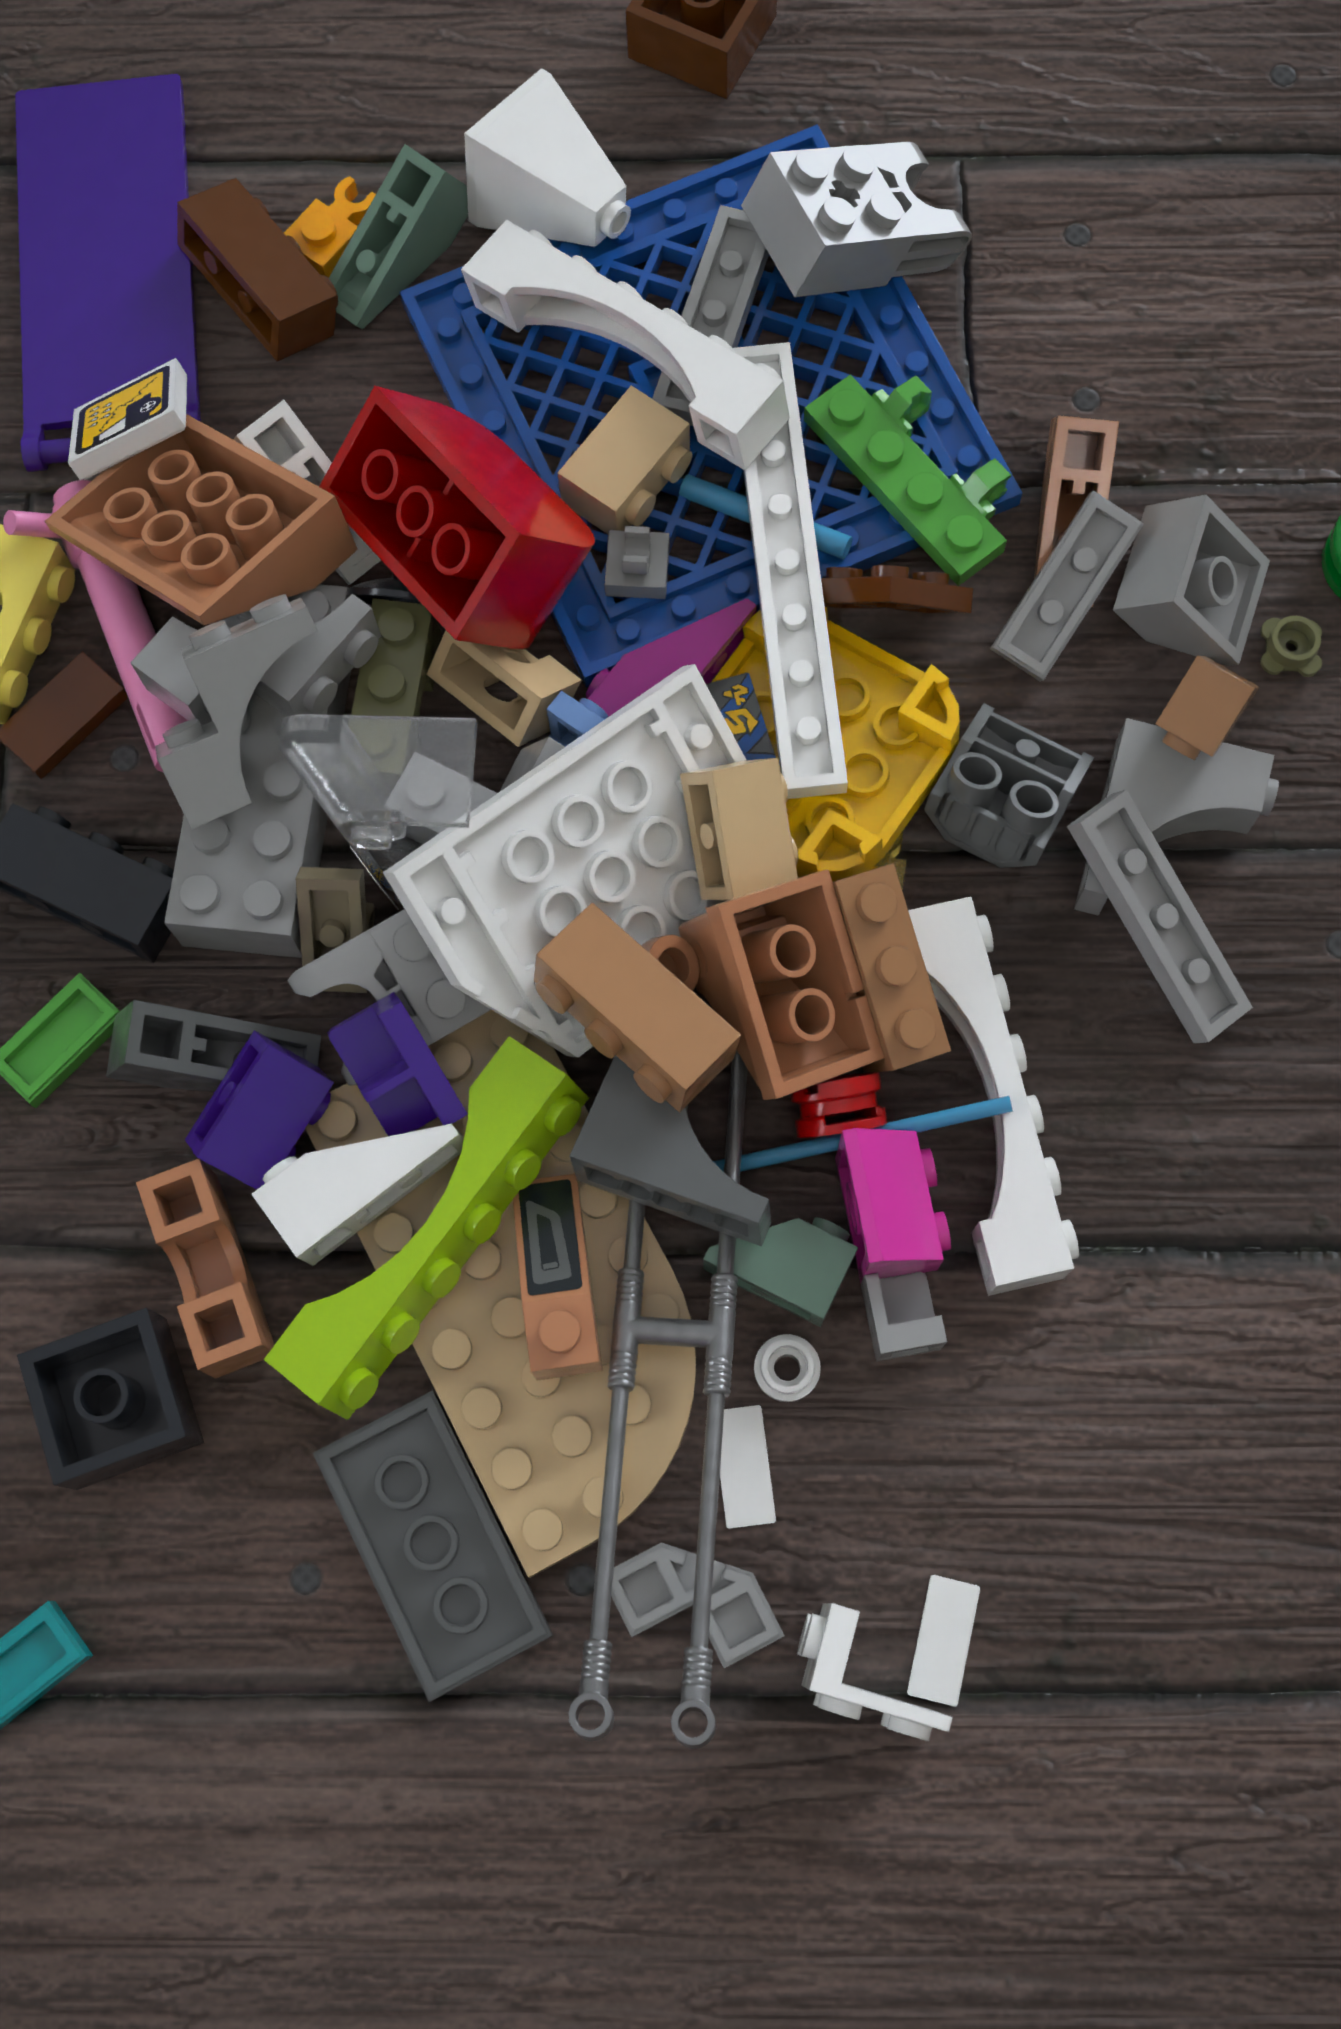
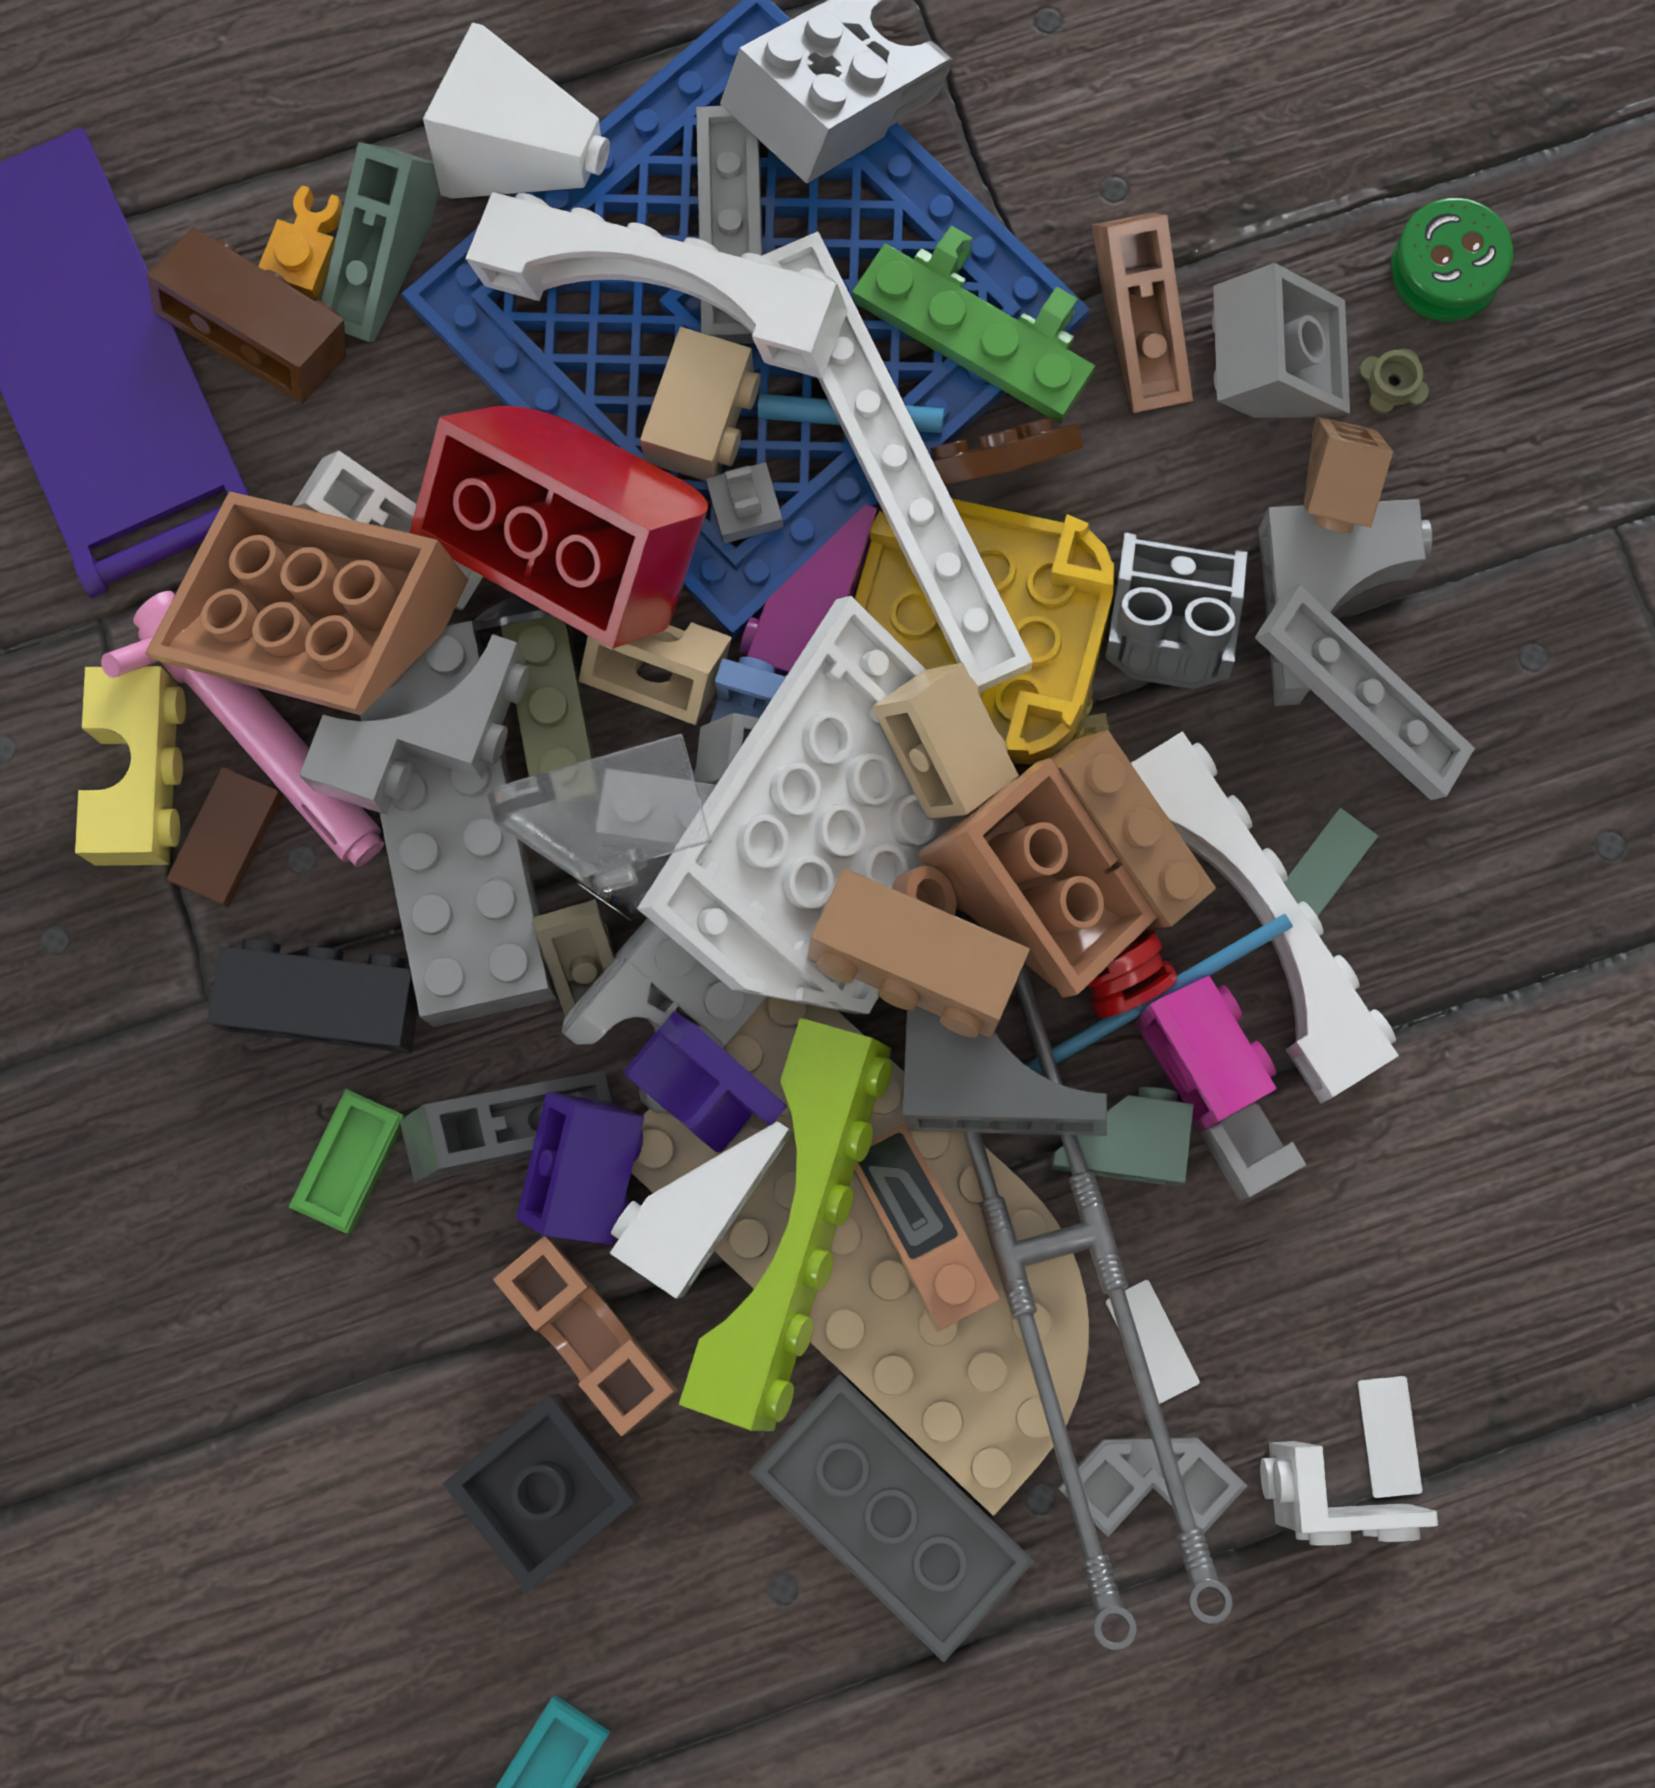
camera: 20 degrees left, 5 degrees up
tile [68,358,187,480] -> none
light grey arch [155,594,318,830] -> none
sticker [706,673,776,760] -> none
white plate [754,1334,821,1402] -> none
light grey tile [990,490,1144,682] -> none
none -> sand green sticker [1284,808,1378,917]

